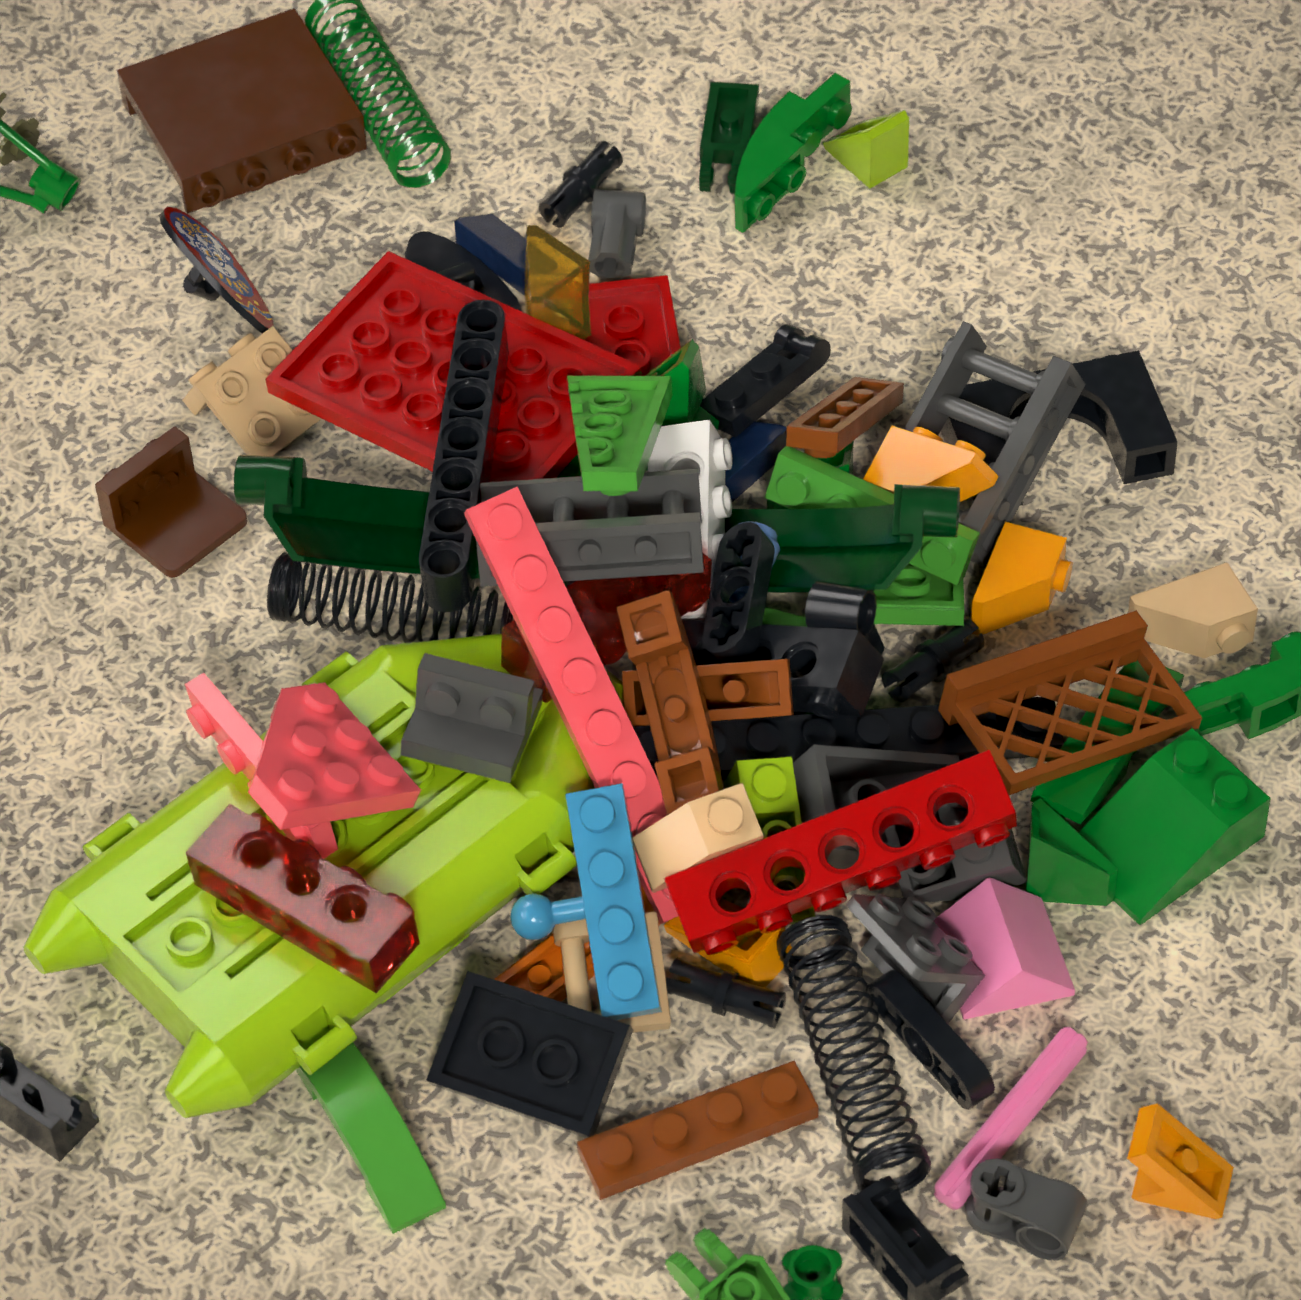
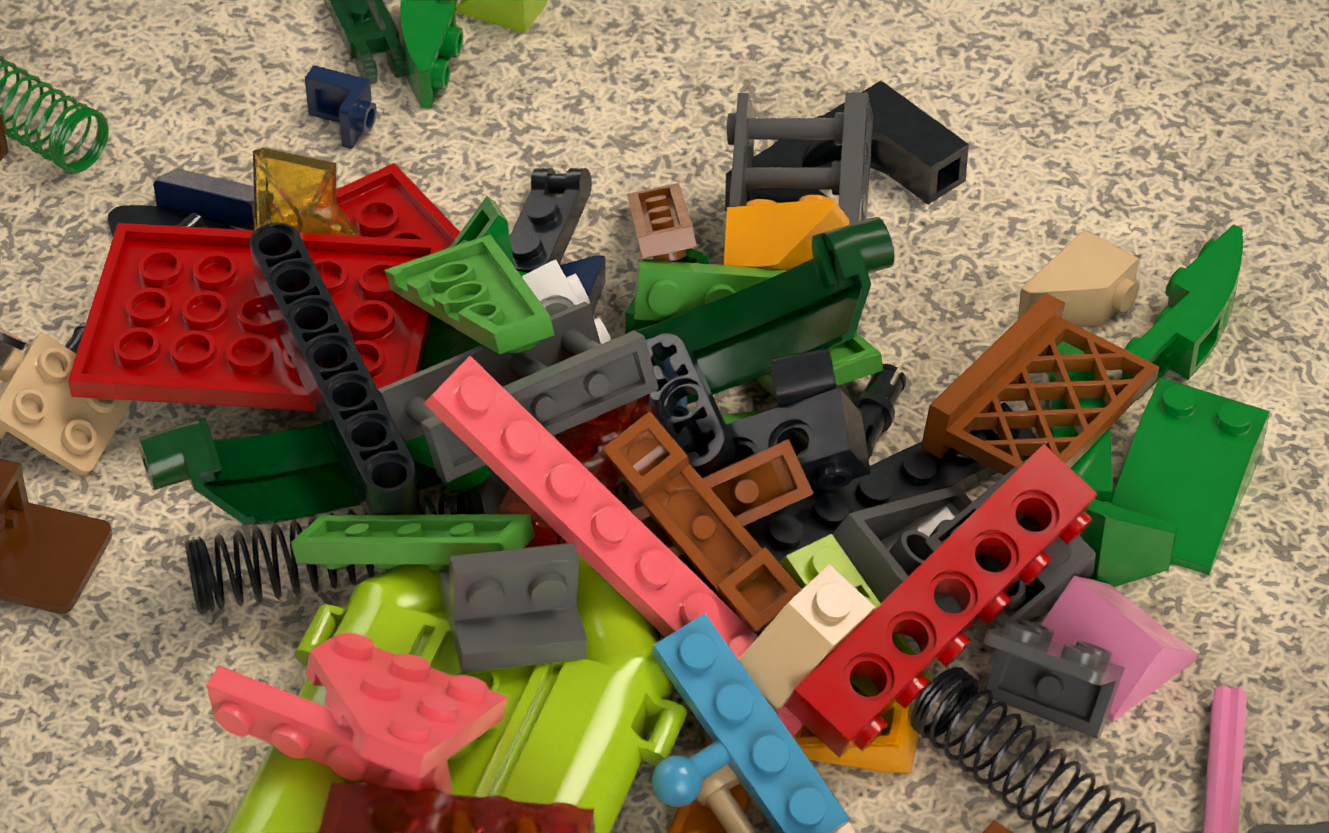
camera: 30 degrees left, 5 degrees down
black pin [539,141,623,228] -> none
dark grey piece [588,189,646,281] -> none
black pin [666,957,786,1029] -> none
black beam [866,969,995,1110] -> none
light orange slope [971,522,1073,635] -> none
none -> bright green plate [291,514,535,570]
none -> dark blue bracket [305,65,377,149]

